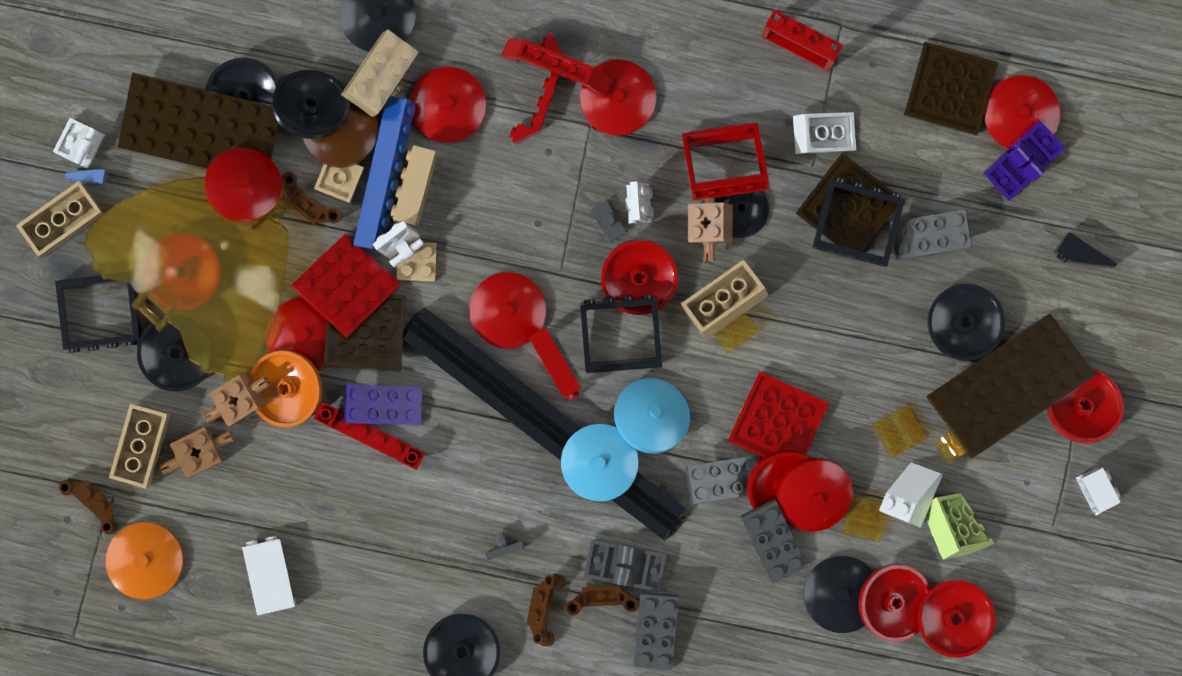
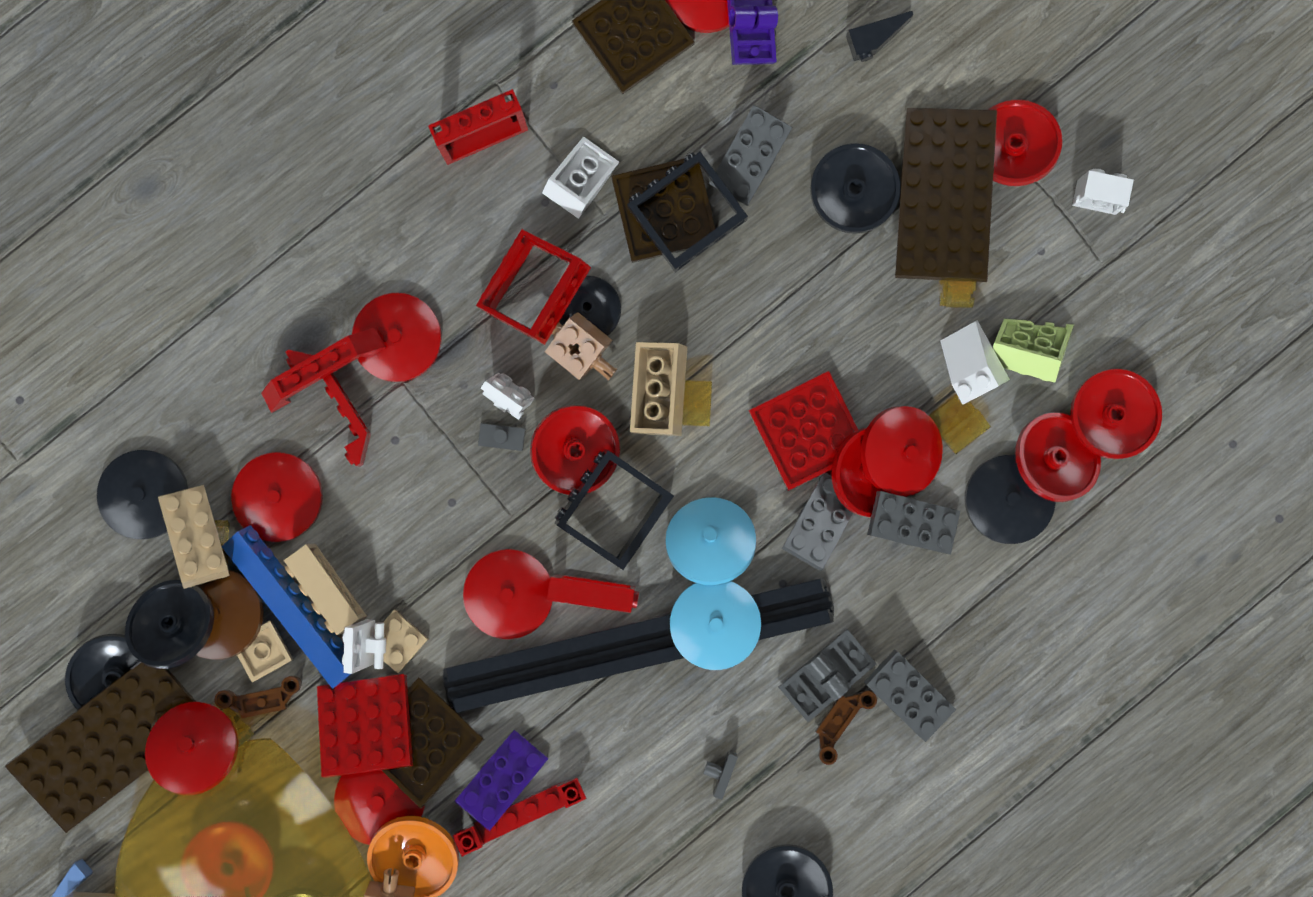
camera: 50 degrees left, 0 degrees up
white plate [53,118,105,169] -> none
reddish brown plate [526,574,566,647] -> none
clear yellow slope [872,405,927,459] -> none

